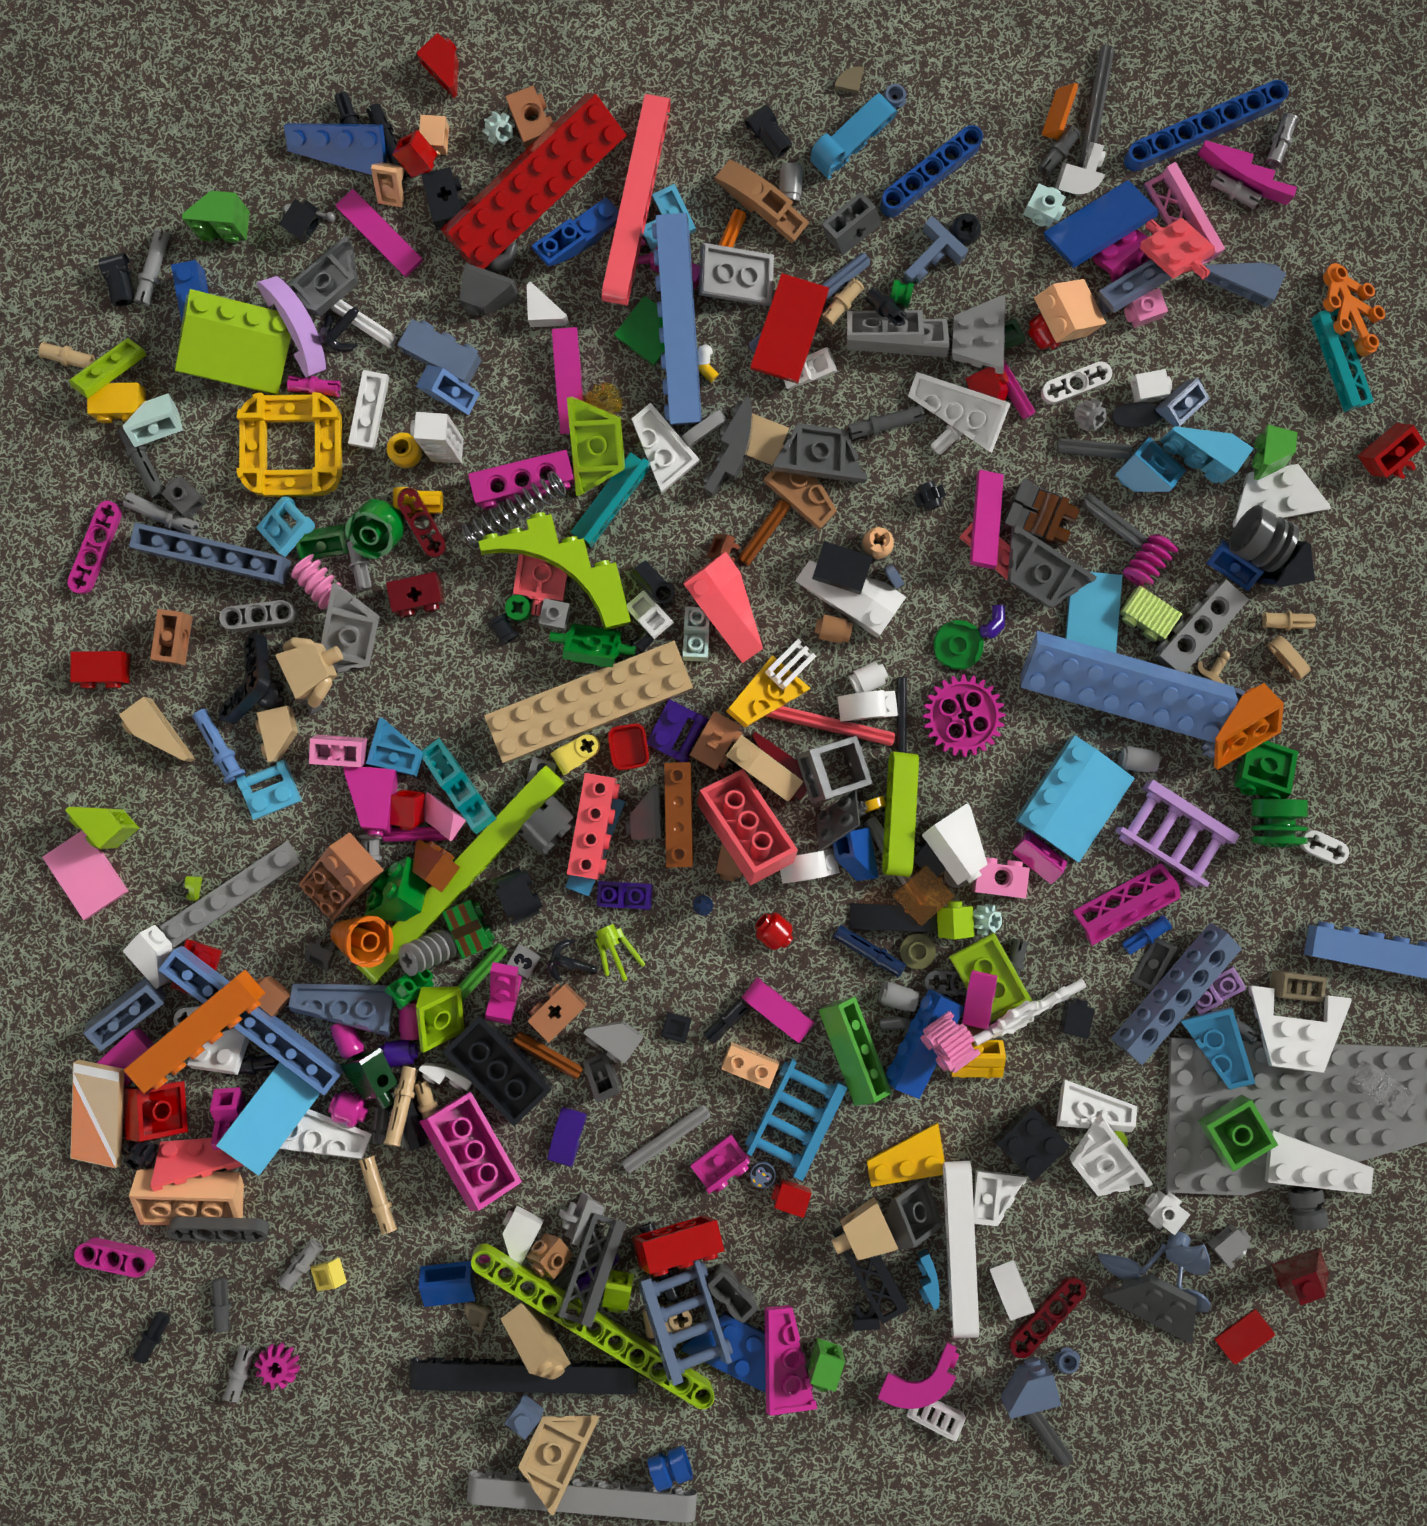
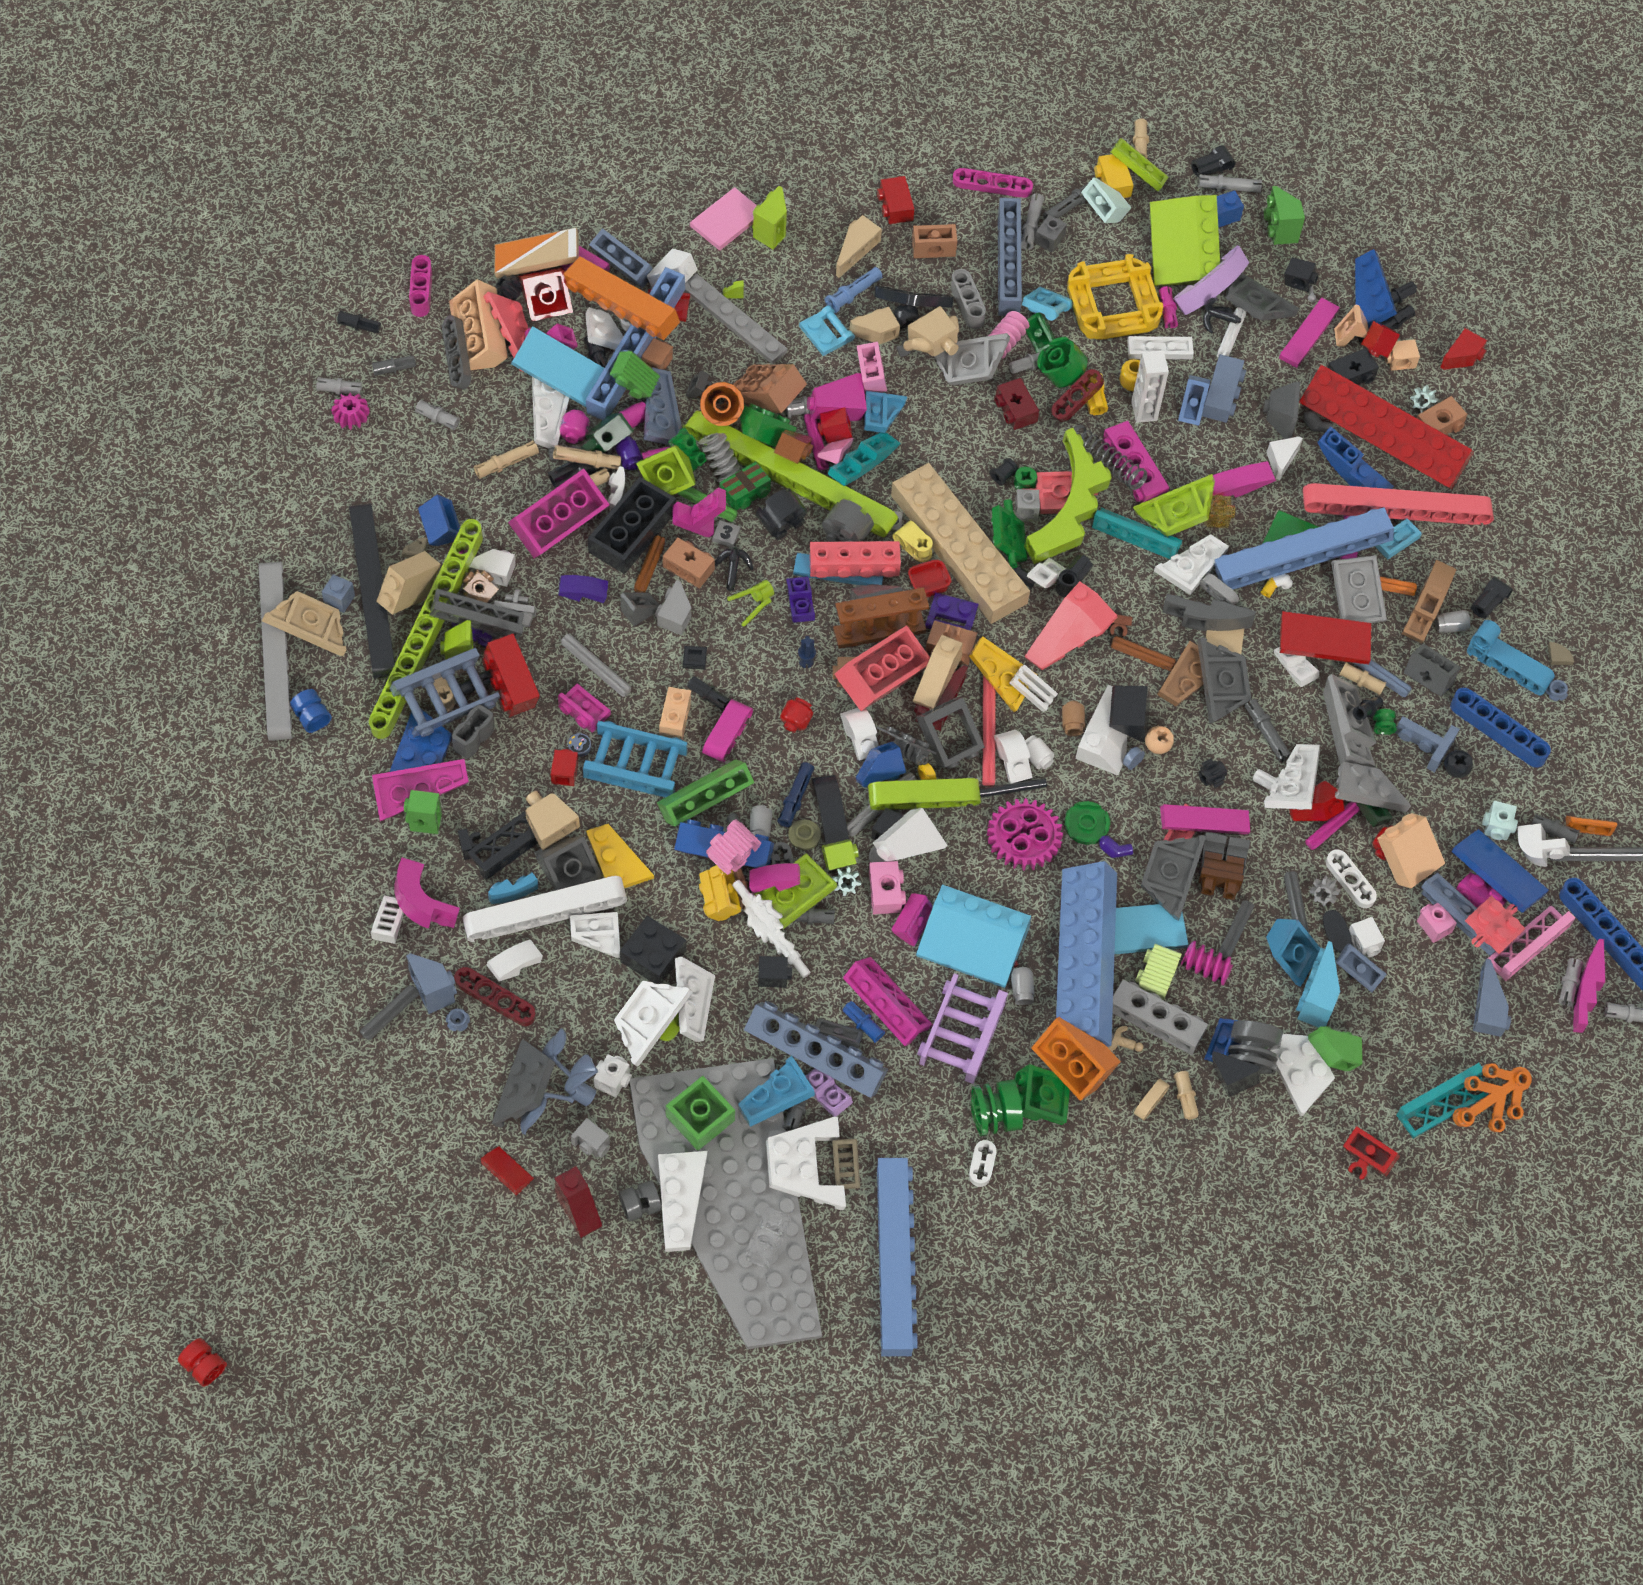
camera: 70 degrees right, 25 degrees down
light yellow slope [310,1258,347,1292] -> none
light aqua slope [683,607,710,662] -> none
clear orange piece [893,865,955,926] -> none
none -> bright green brick [610,351,660,399]

